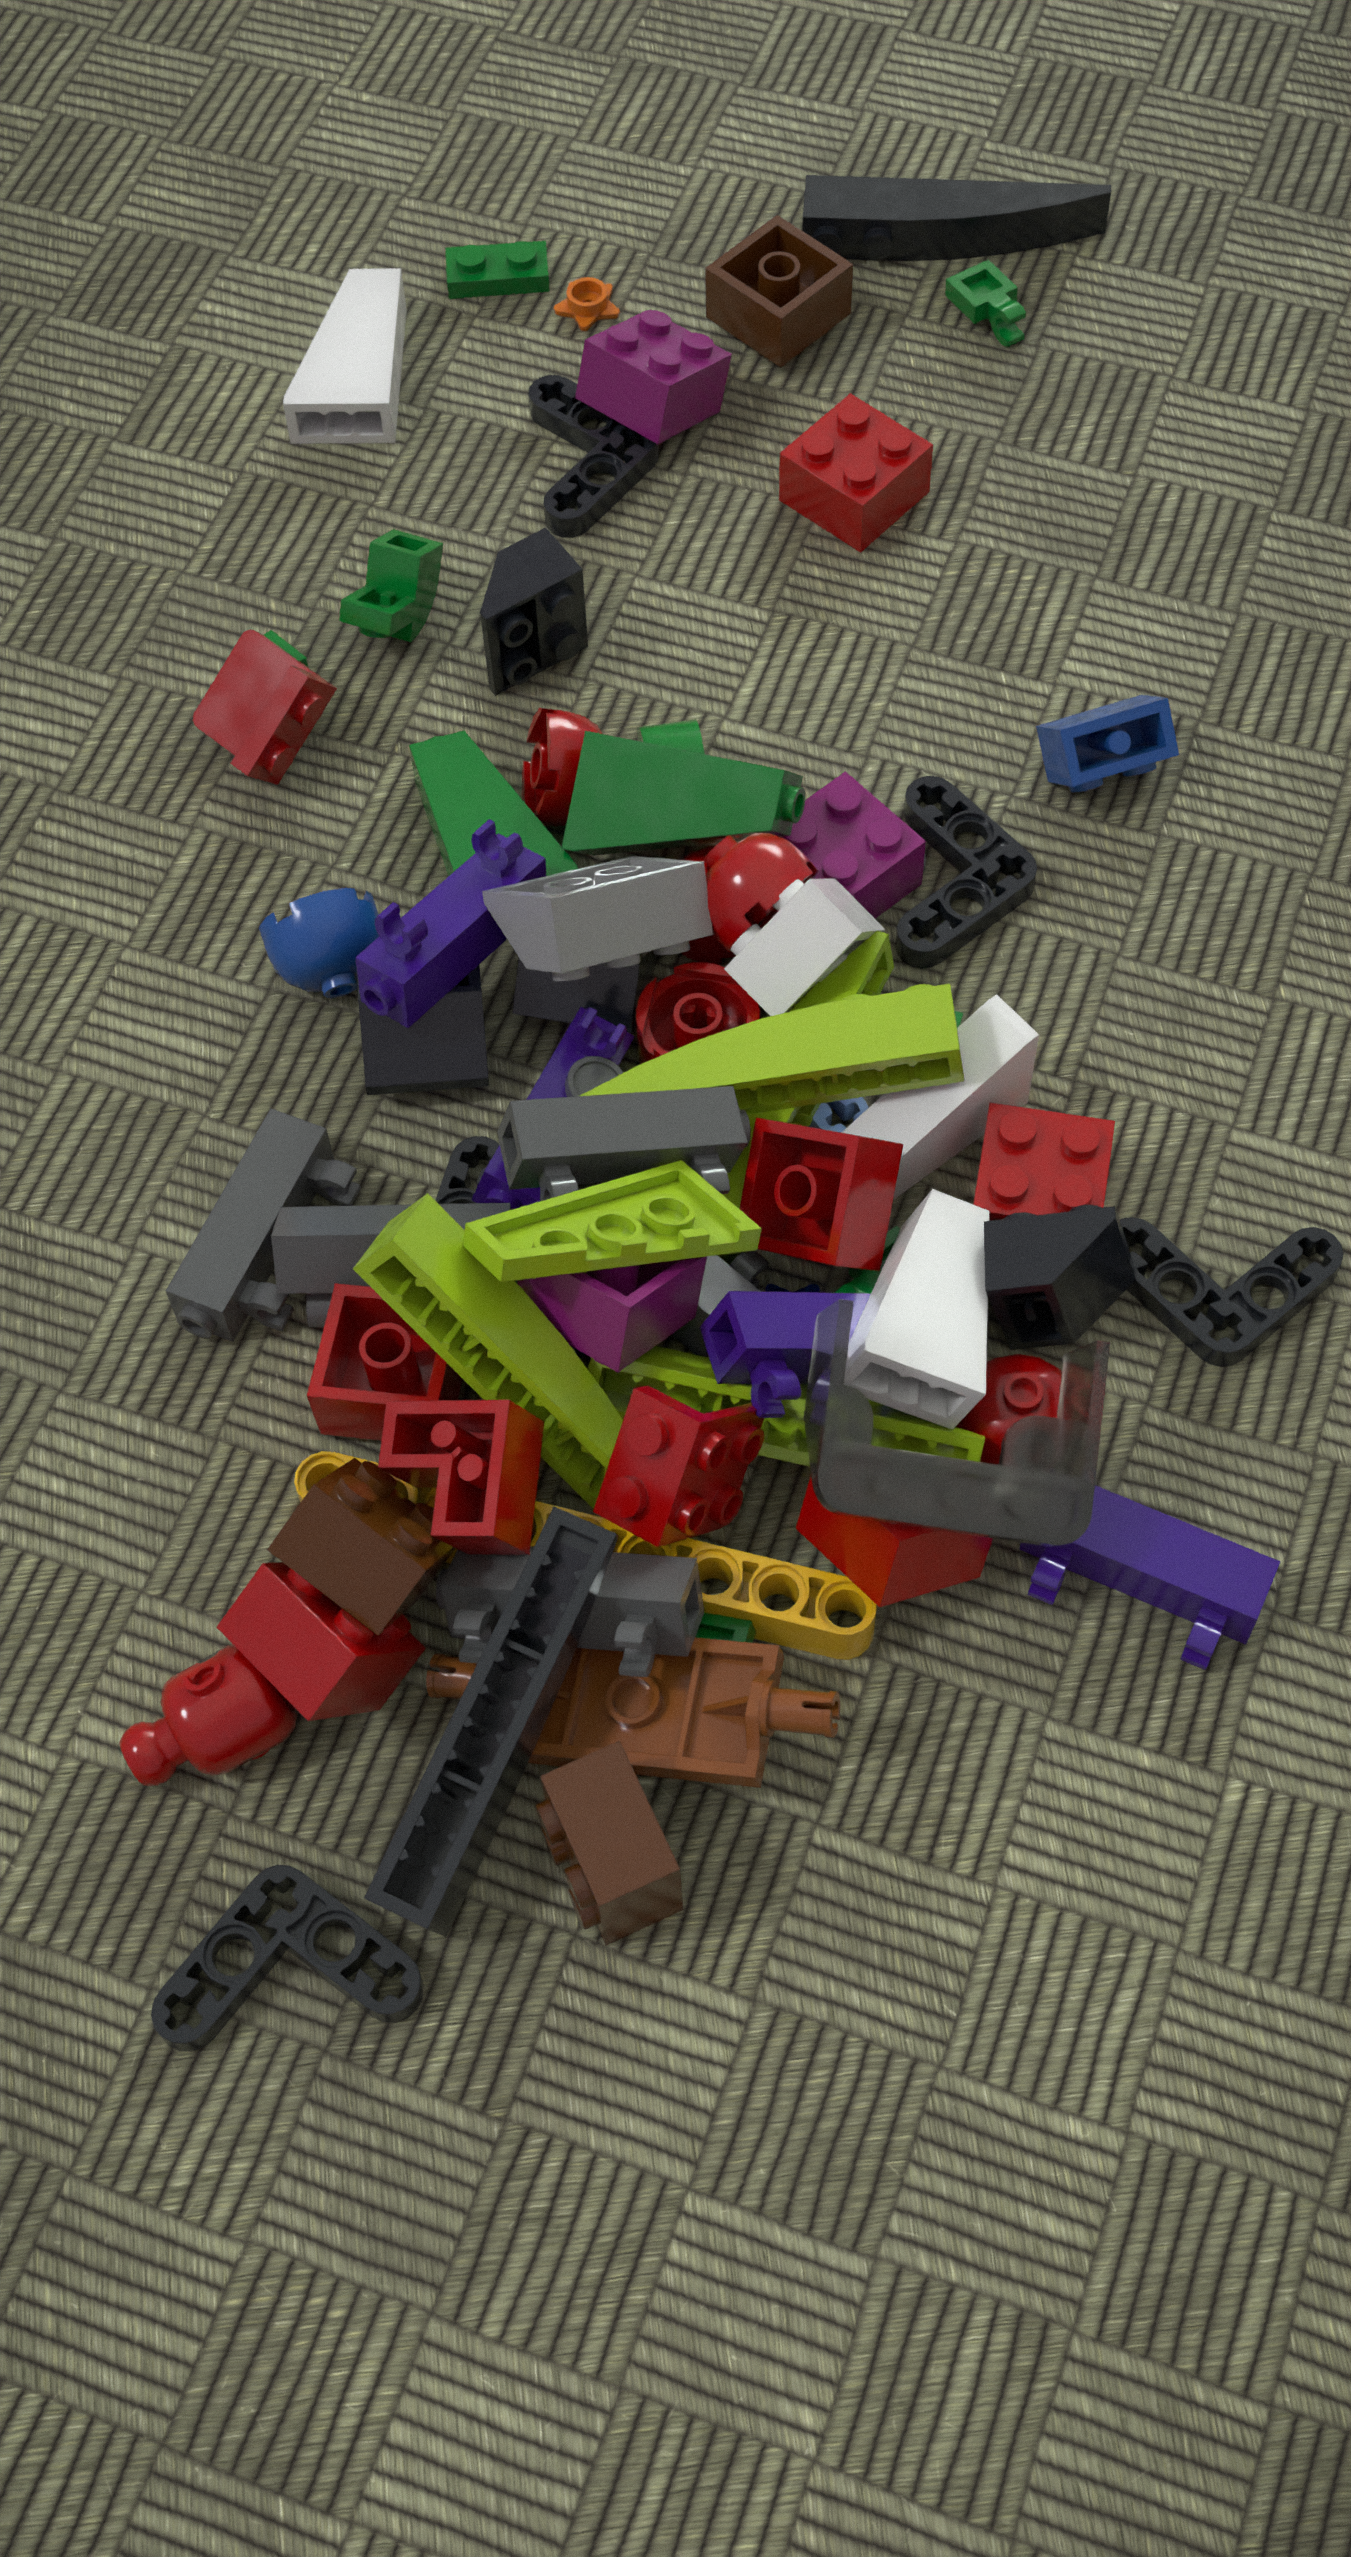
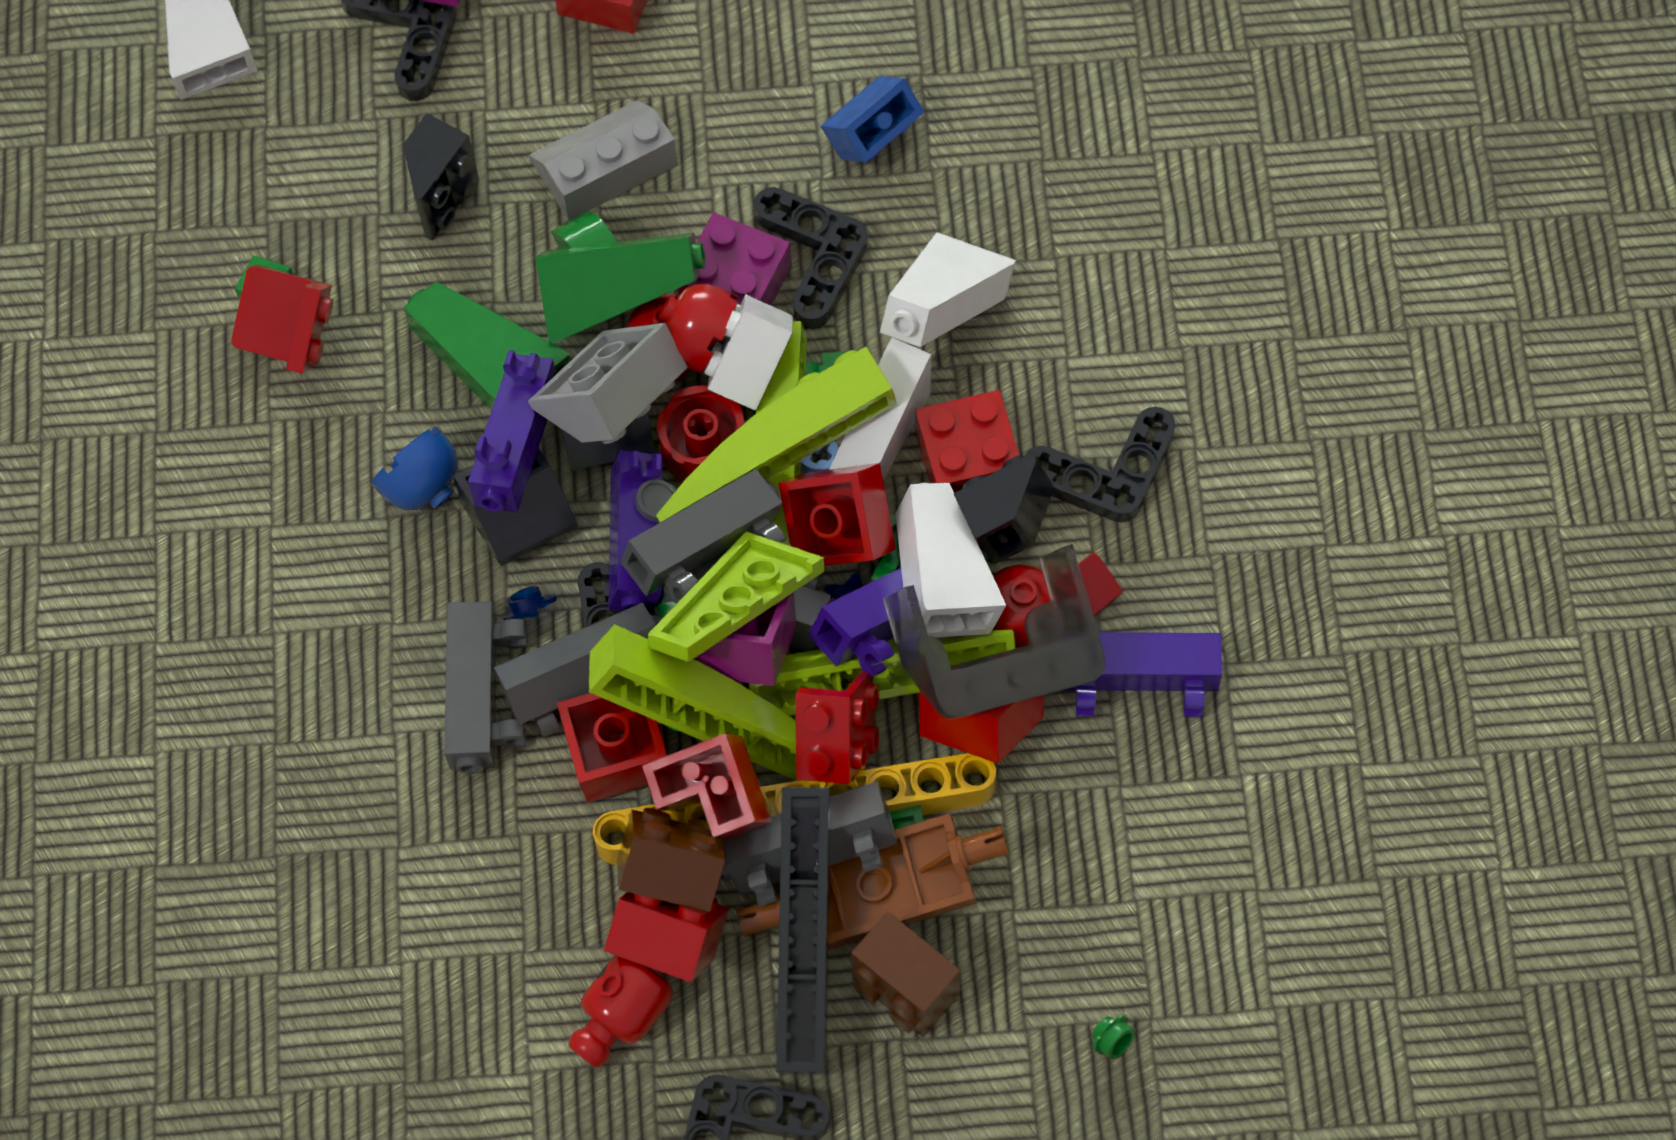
camera: 25 degrees left, 5 degrees up
green brick [339,529,443,642] -> none
red cylinder [522,708,603,826] -> none
none -> clear blue plate [503,586,557,620]
none -> light grey slope [528,100,678,221]
none -> white slope [880,233,1016,347]
none -> red slope [1061,552,1123,620]
none -> green plate [1092,1015,1135,1059]

